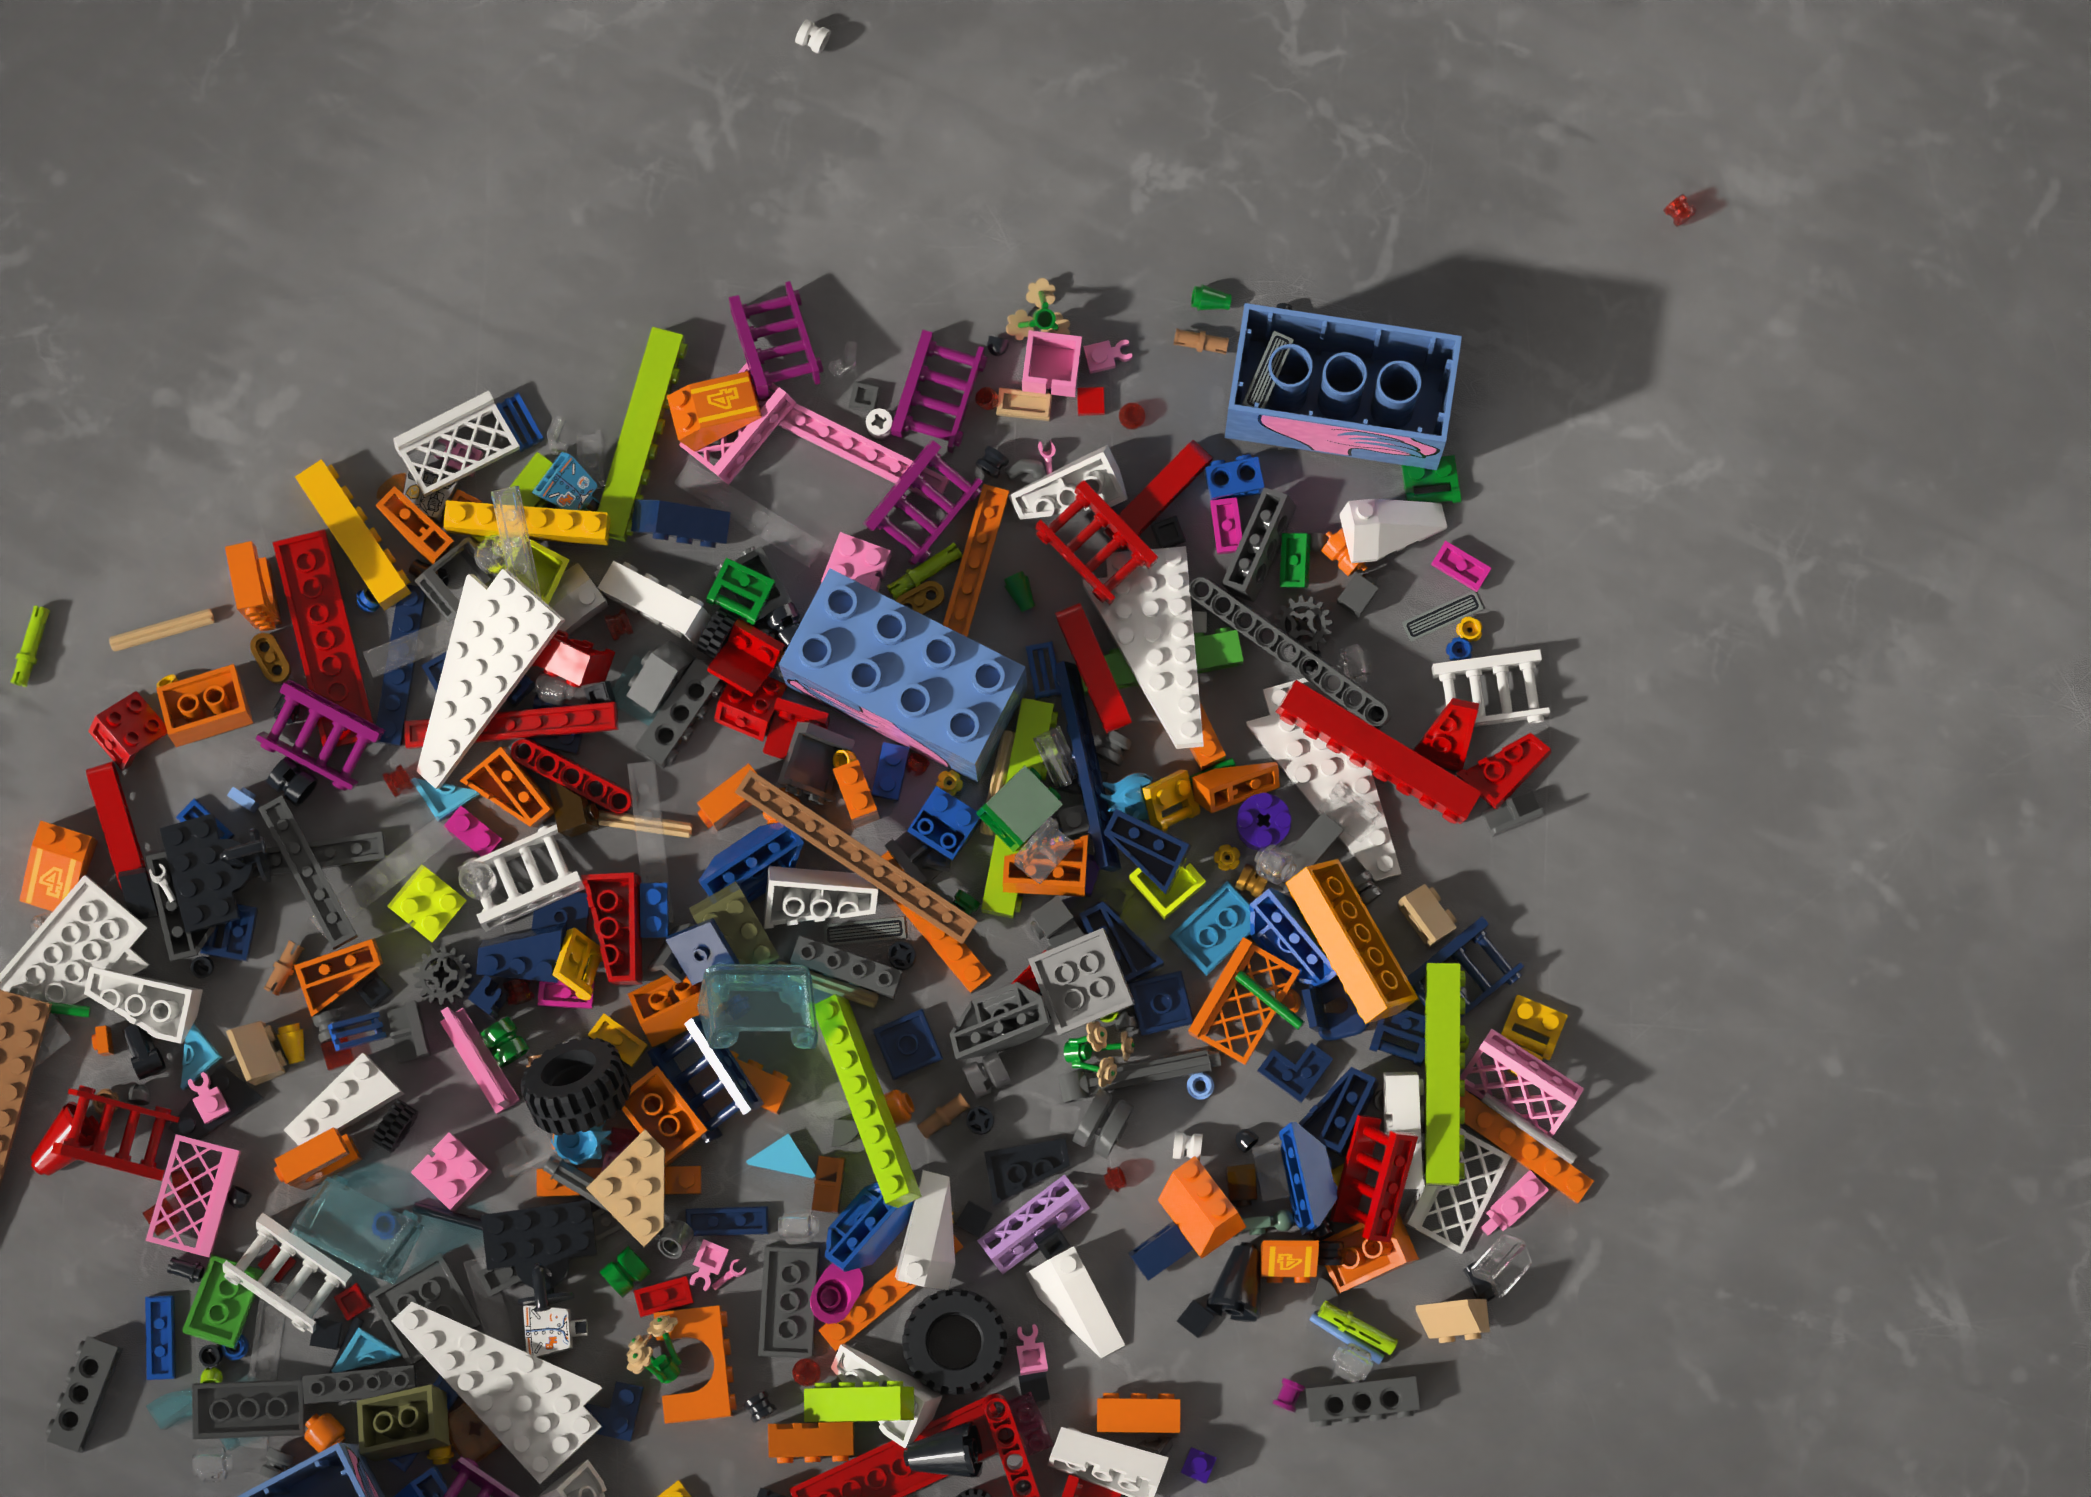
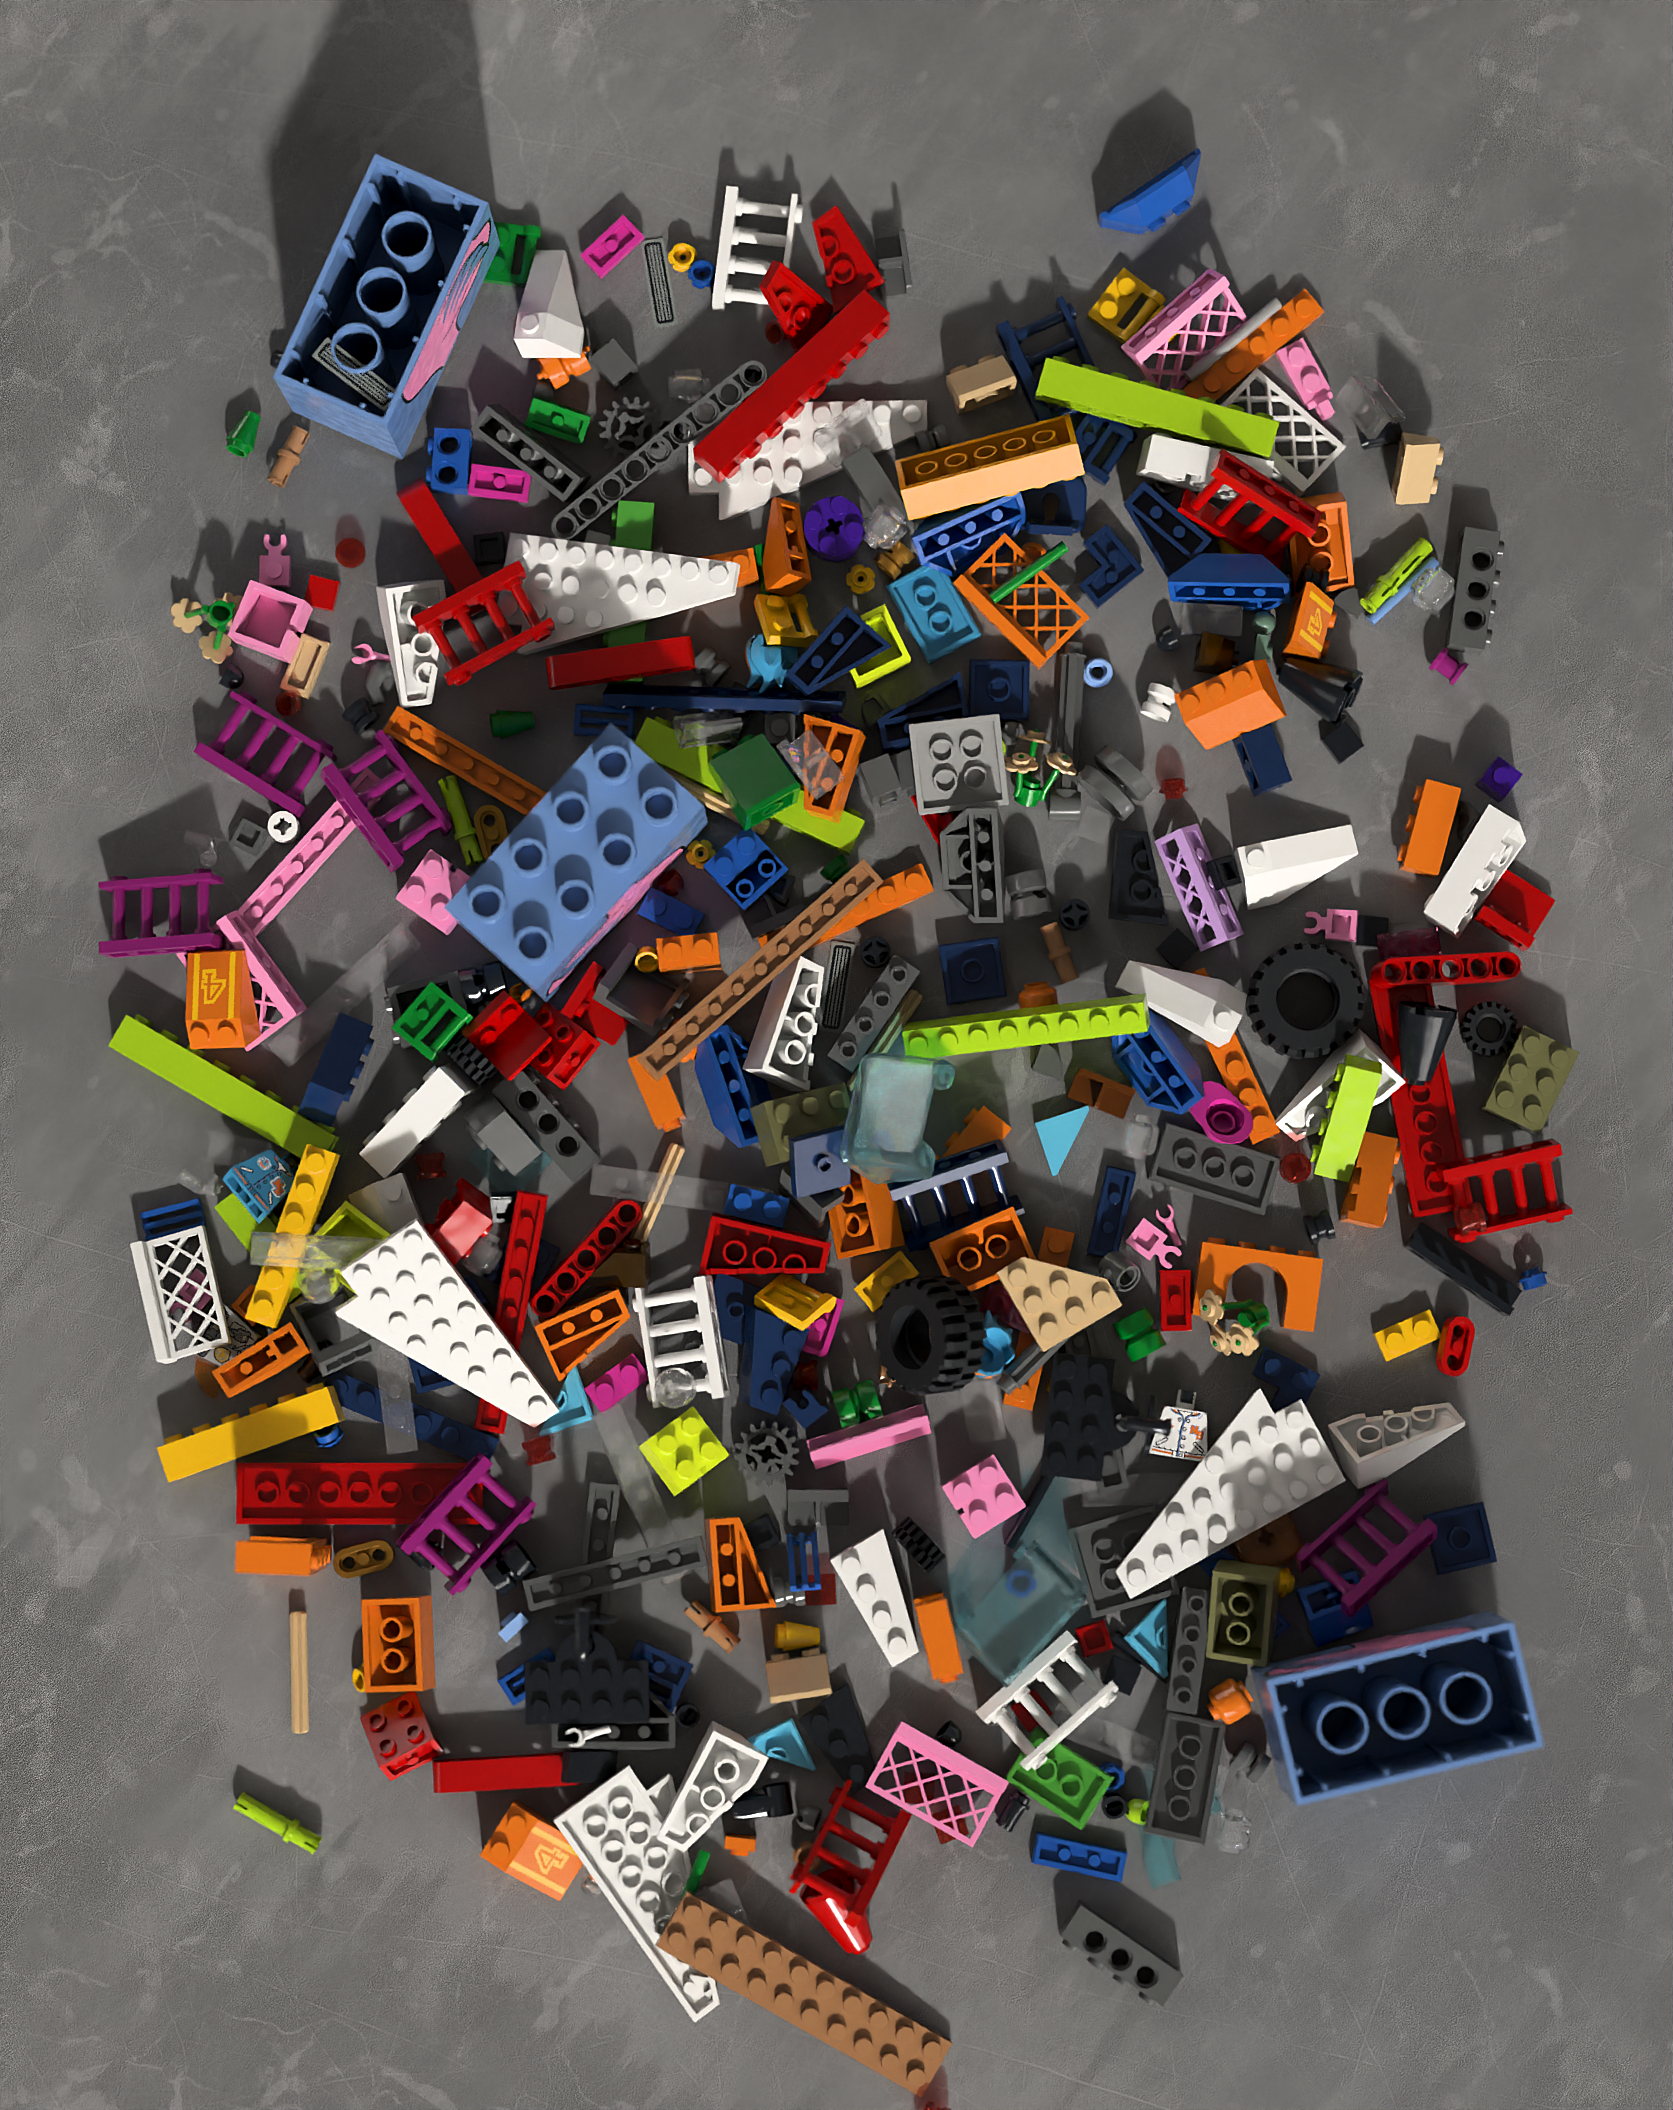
camera: 80 degrees left, 5 degrees up
bright pink plate [188,1072,231,1124] -> none
none -> clear red hinge [765,319,788,345]
none -> blue wedge [1098,148,1201,235]

